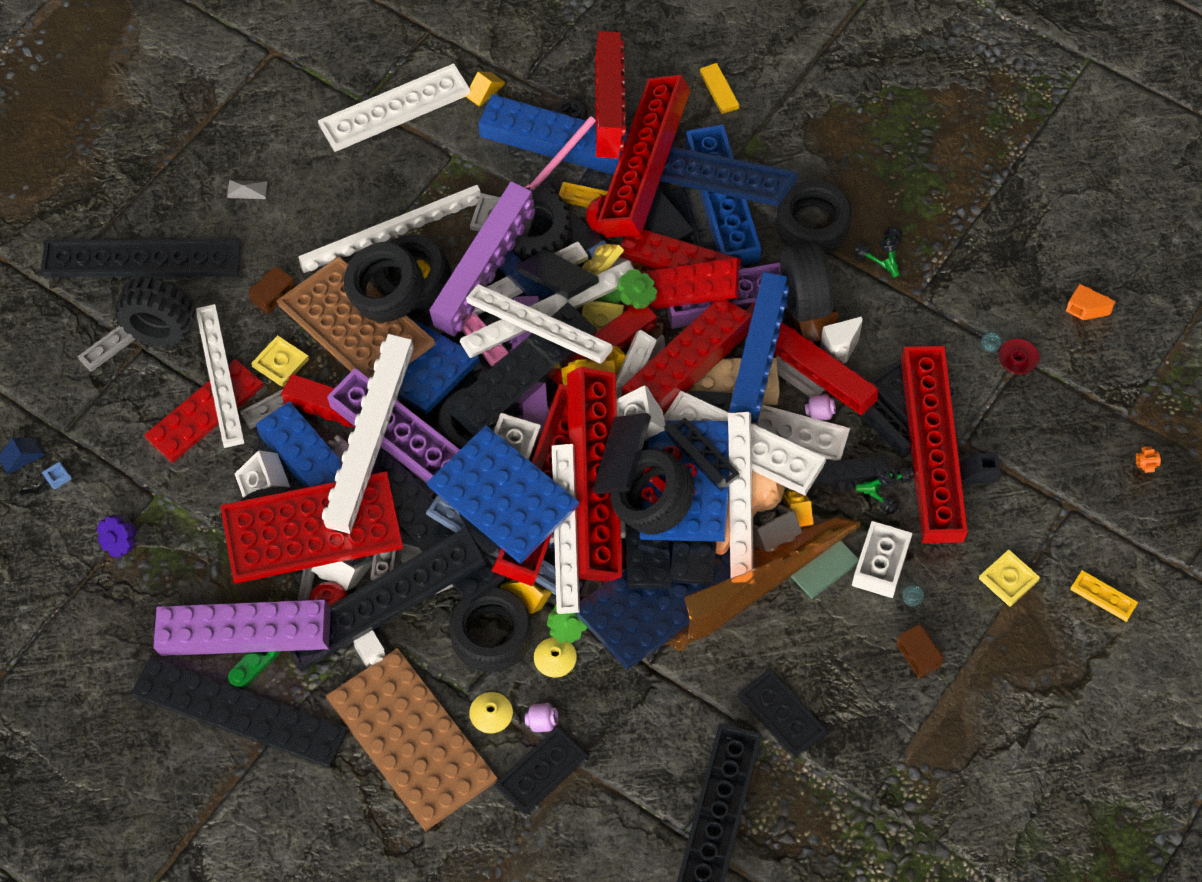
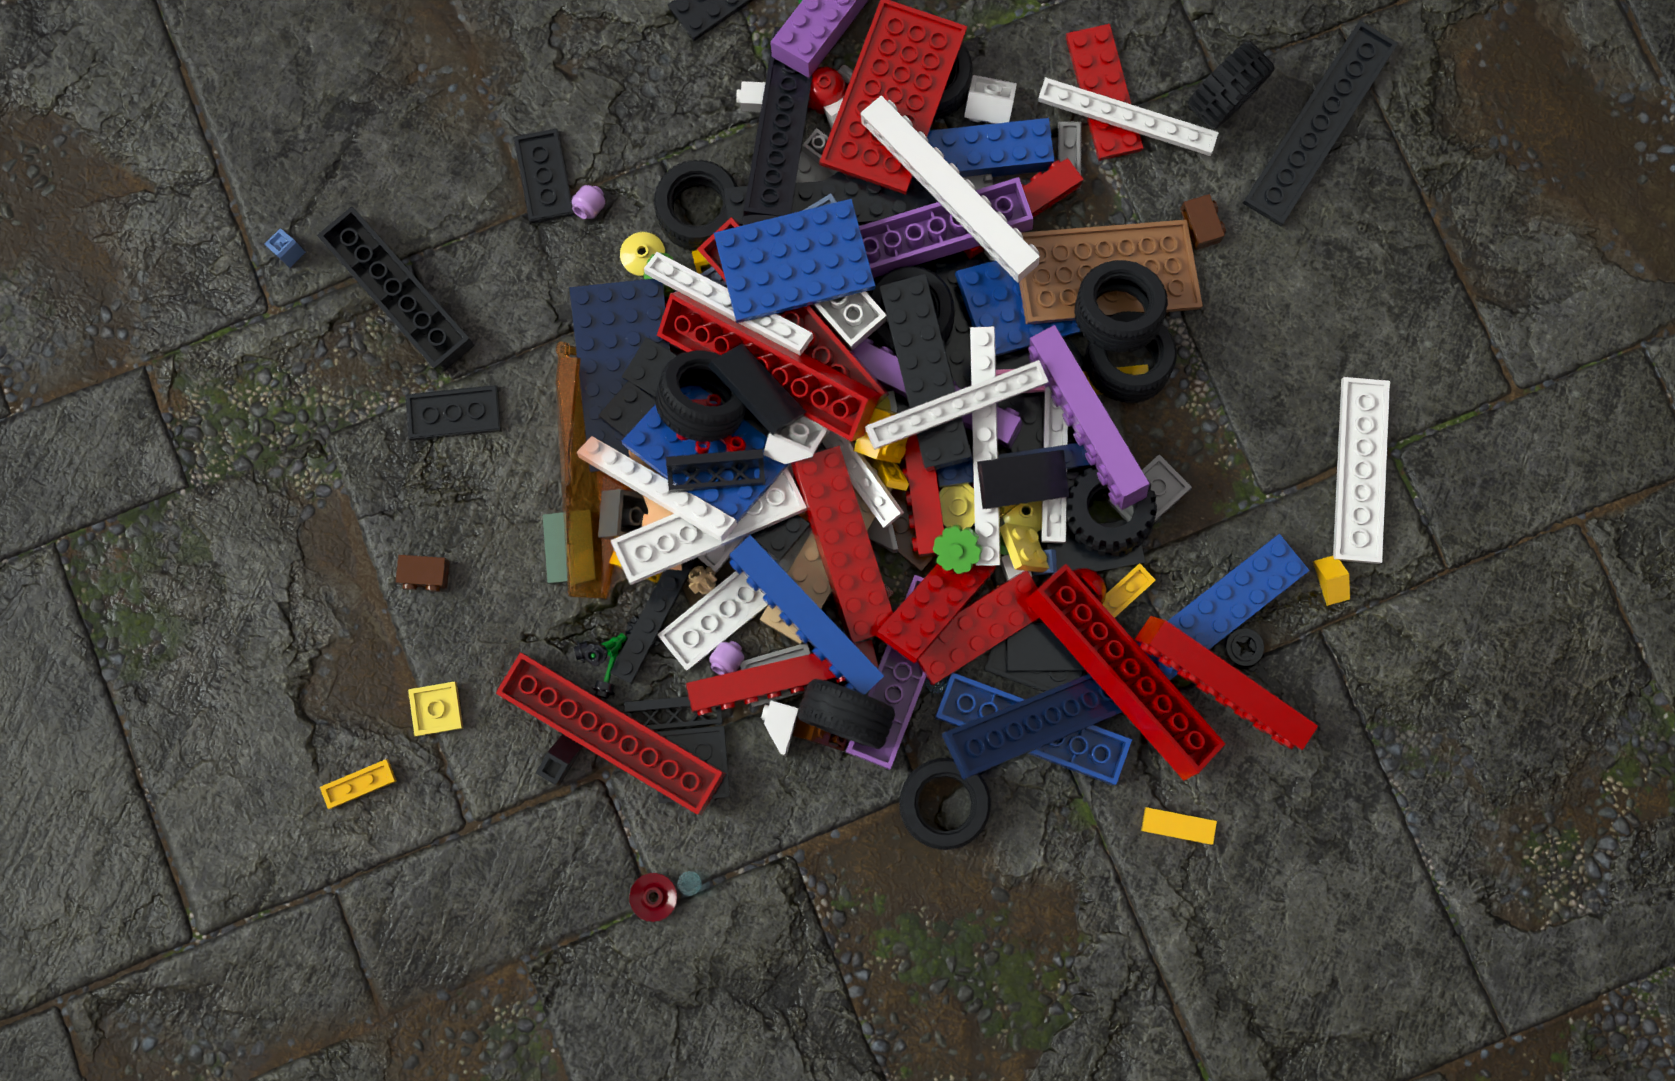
camera: 125 degrees right, 20 degrees up
light grey tile [78,326,135,372] -> none
light grey slope [227,180,268,199] -> none
light yellow plate [252,335,309,387] -> none
white plate [298,185,481,273] -> none
medium nougat plate [326,648,498,831] -> none
light yellow dish [469,692,513,733] -> none
bright pink bar [525,116,596,189] -> none
white brick [852,521,912,598] -> none
black plant [854,226,903,278] -> none
clear light blue plate [902,586,924,606] -> none
orange slope [1066,284,1116,320] -> none
orange gear [1136,446,1161,473] -> none

